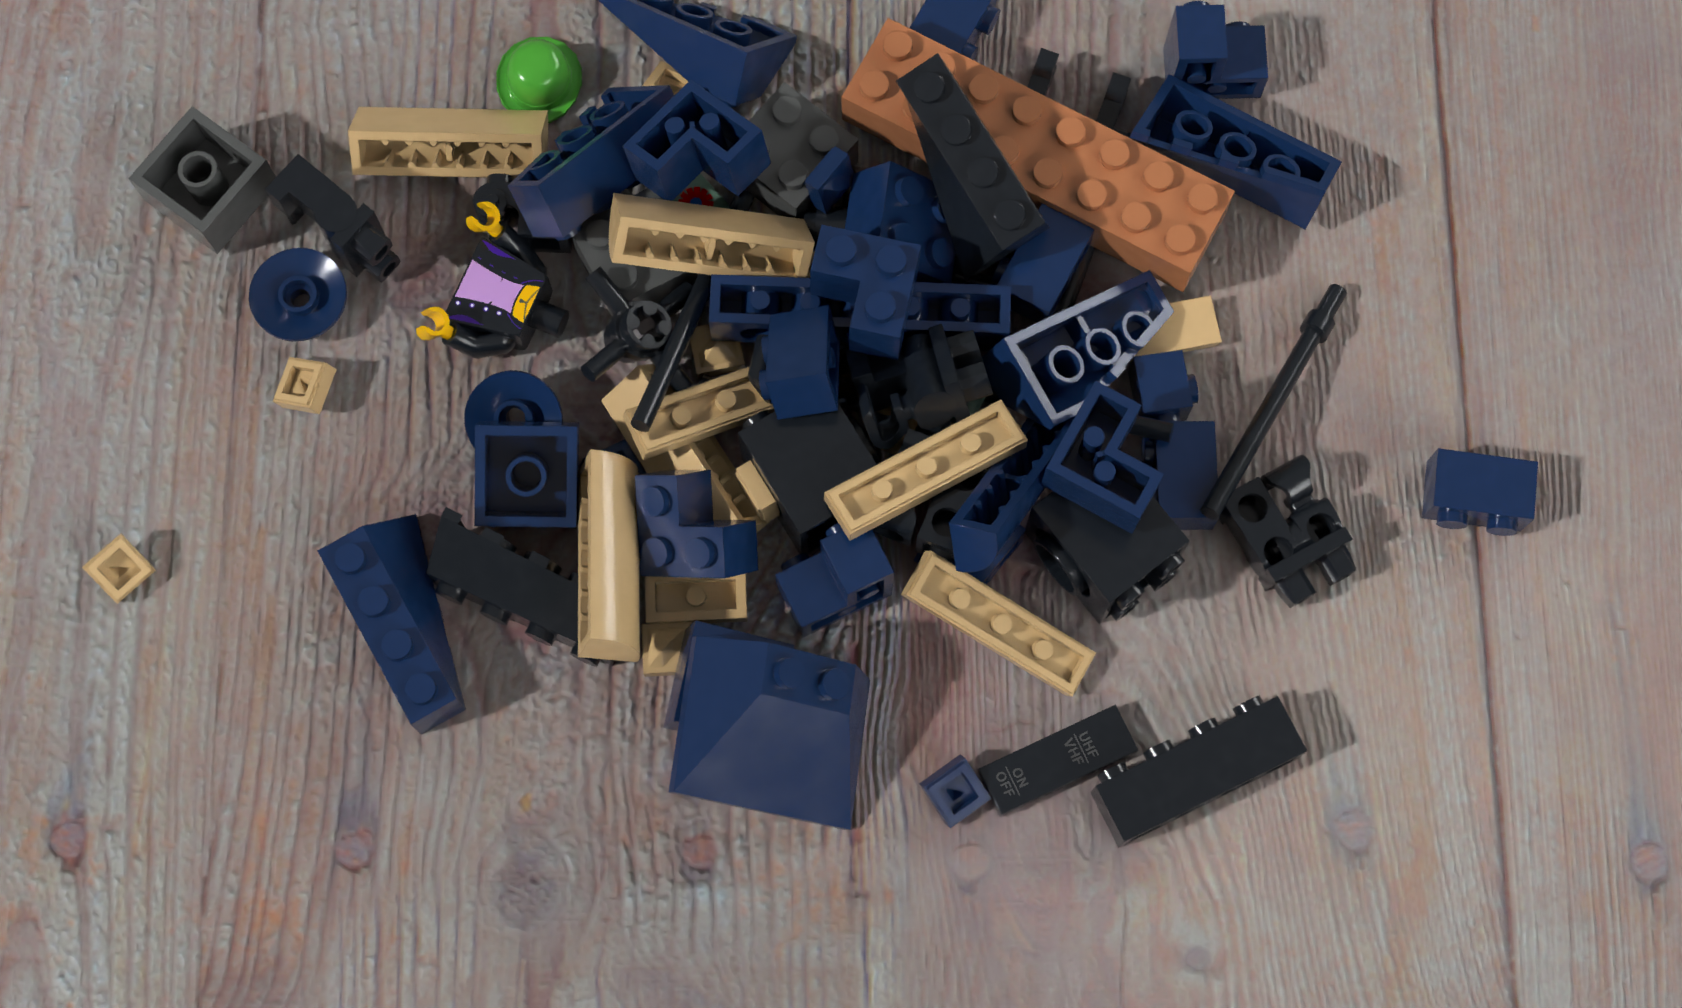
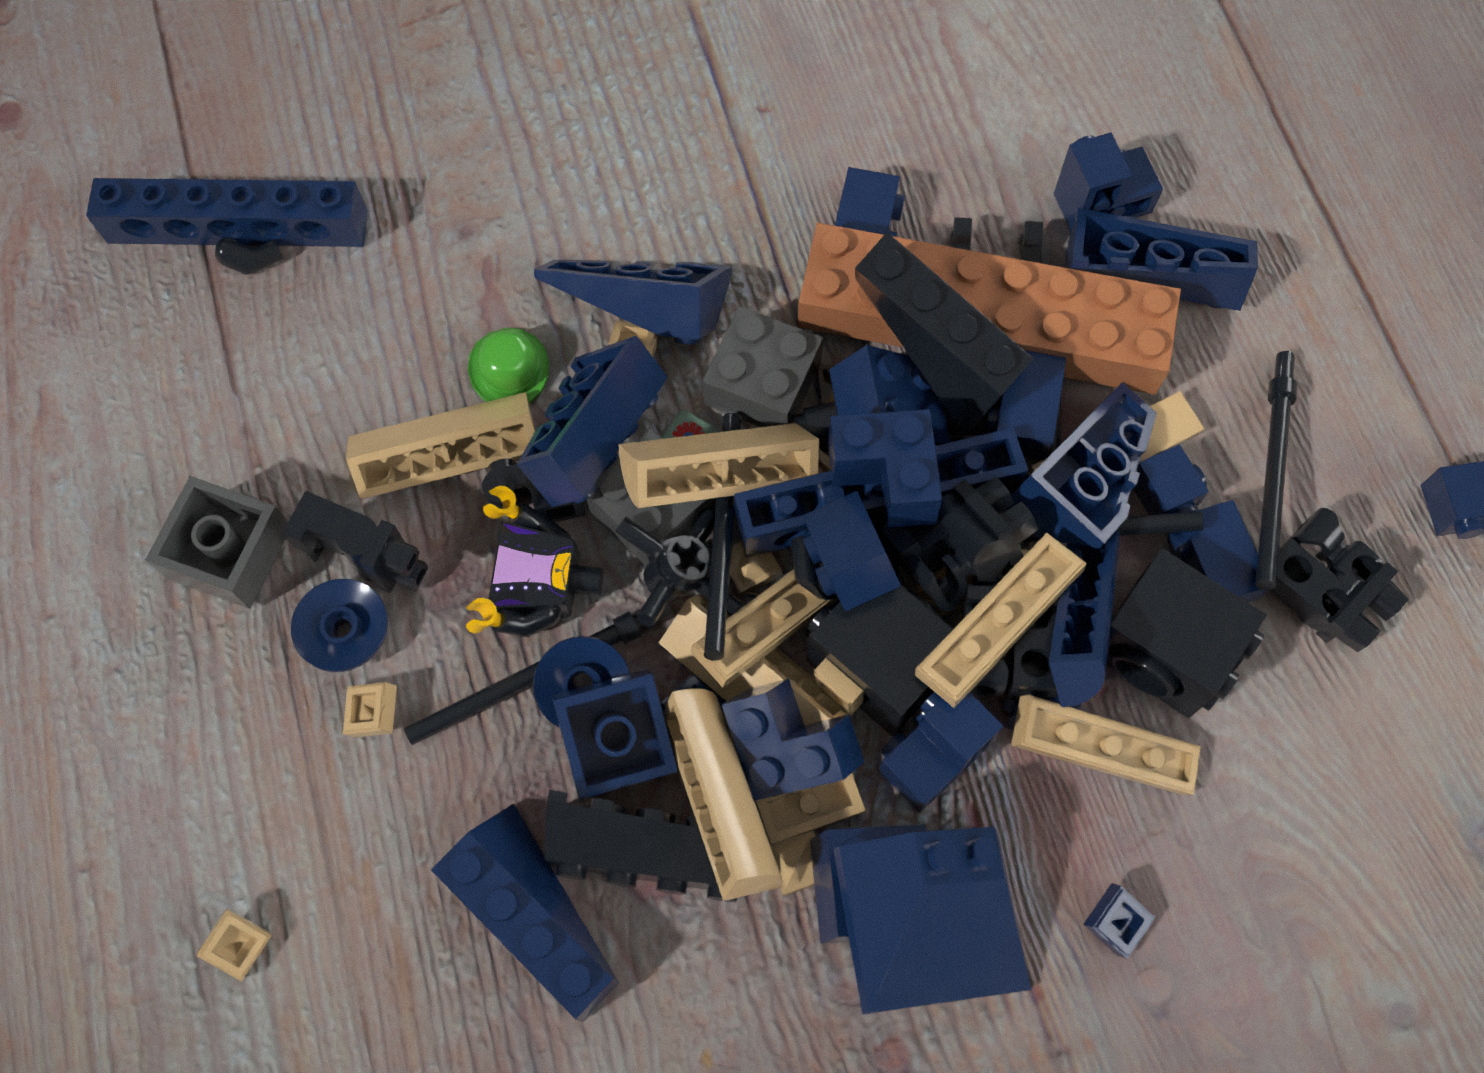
camera: 15 degrees left, 5 degrees down
dark blue brick [623,80,771,201] -> none
dark blue tile [805,146,854,215] -> none
black tile [978,704,1138,817] -> none
dark blue brick [1041,381,1164,534] -> none
black brick [1091,695,1307,848] -> none
none -> black bar [404,603,674,745]

